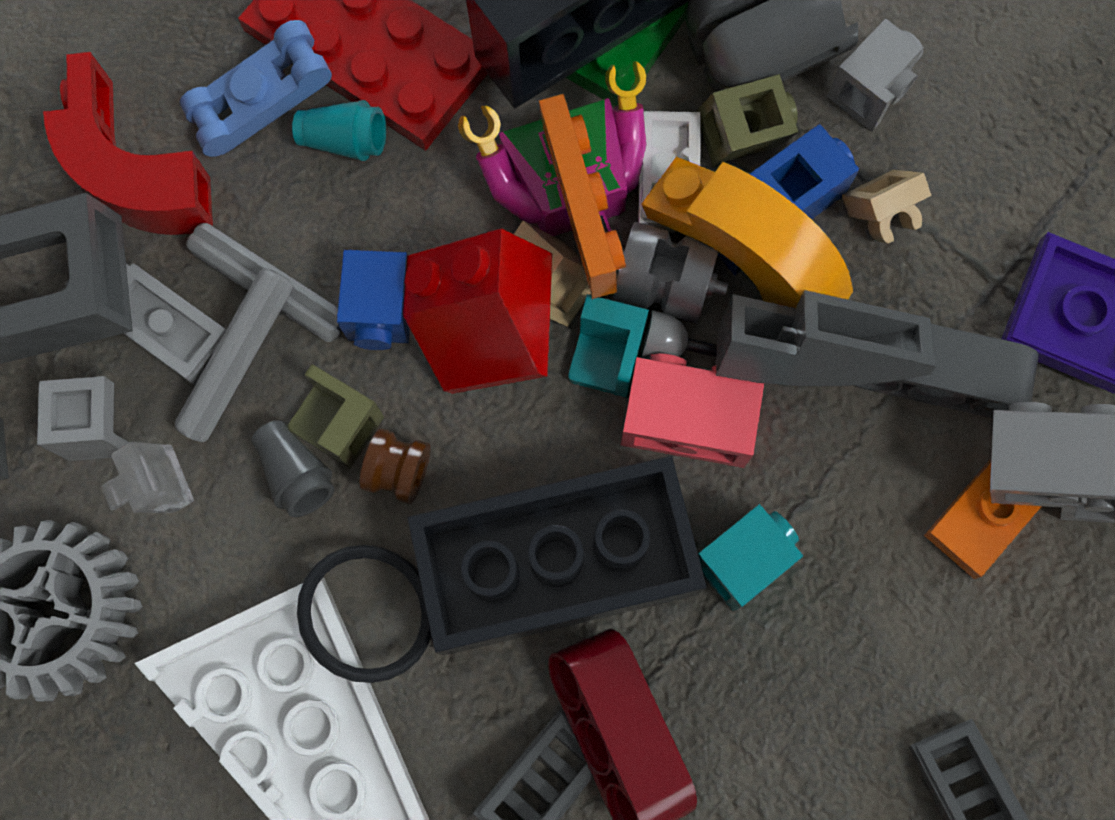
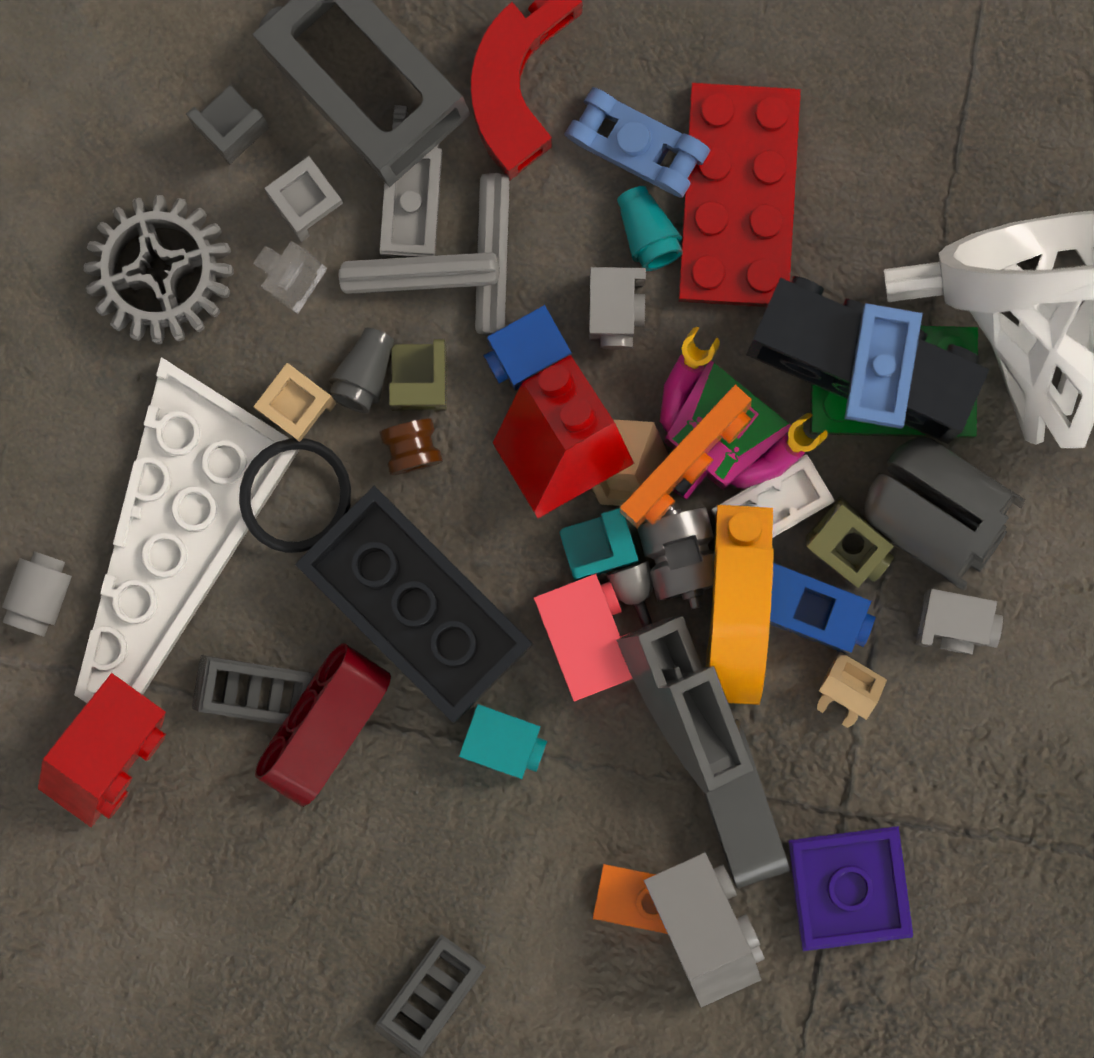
camera: 60 degrees right, 10 degrees up
none -> tan panel [253,363,337,442]
none -> light grey brick [589,267,646,350]

